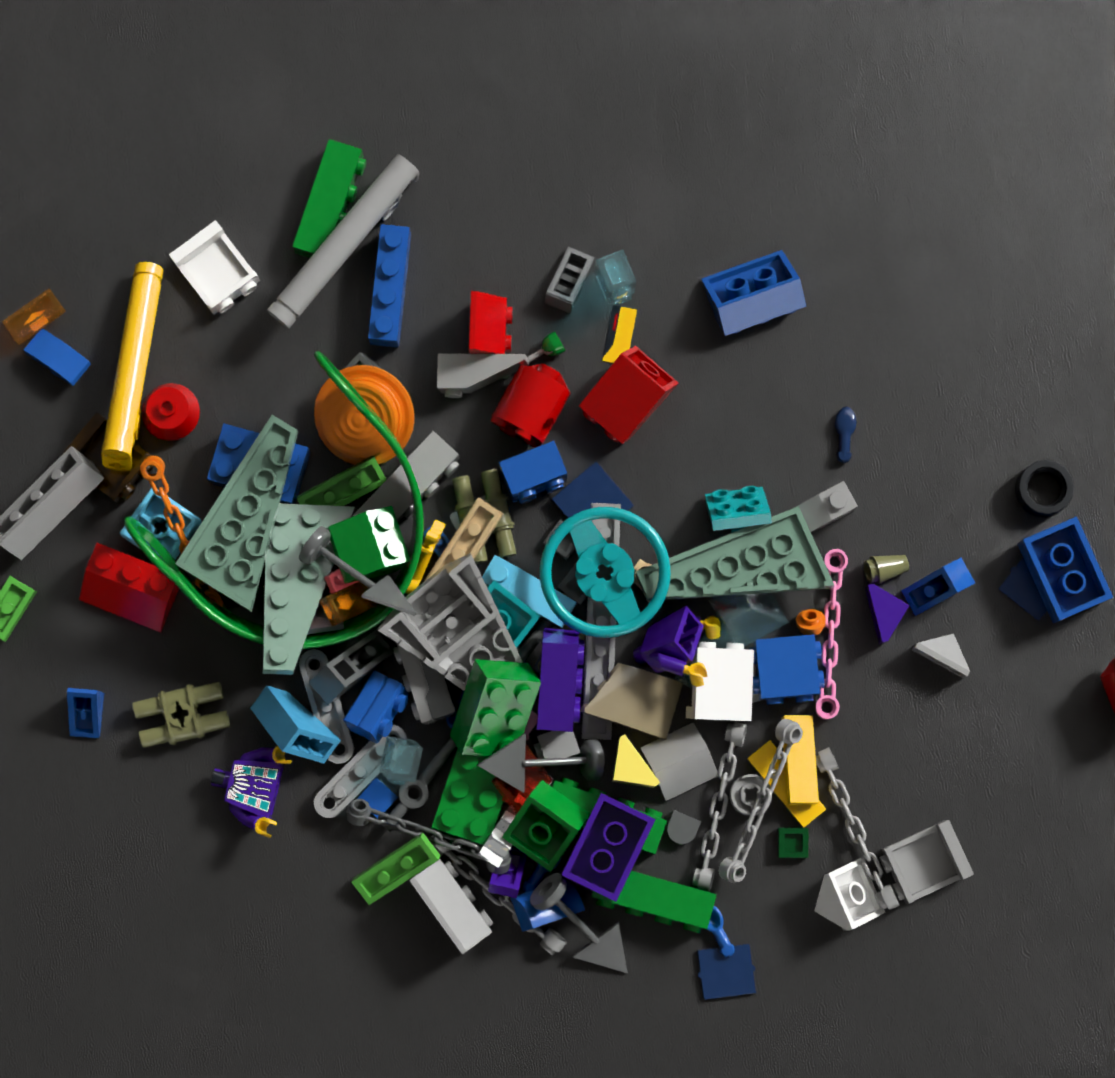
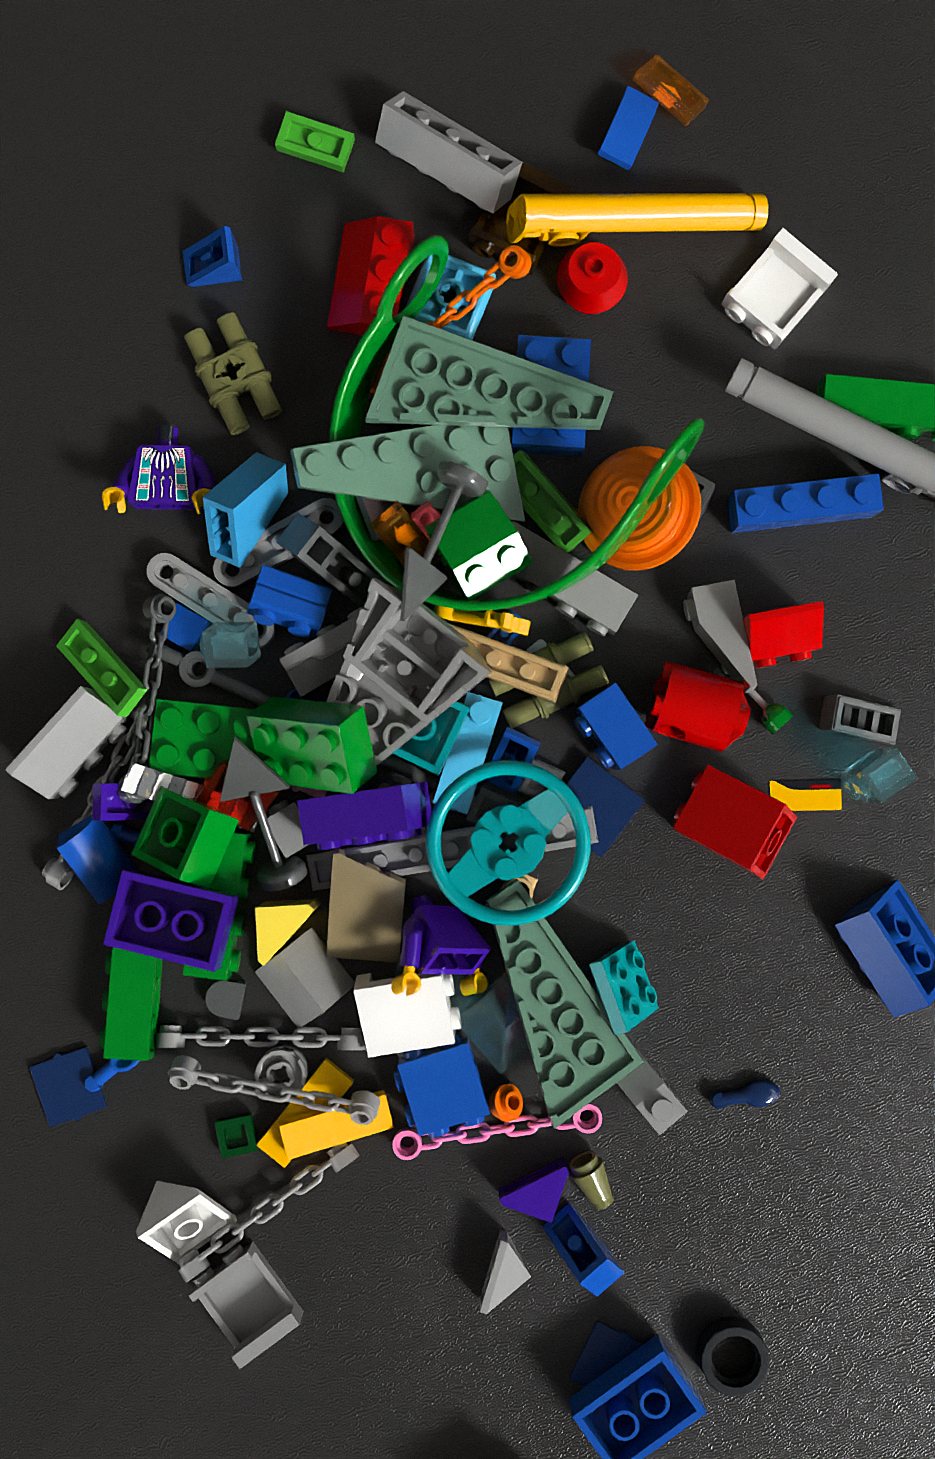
camera: 75 degrees right, 5 degrees up
dark grey piece [530,873,628,973] -> none
none -> blue slope [485,727,541,794]

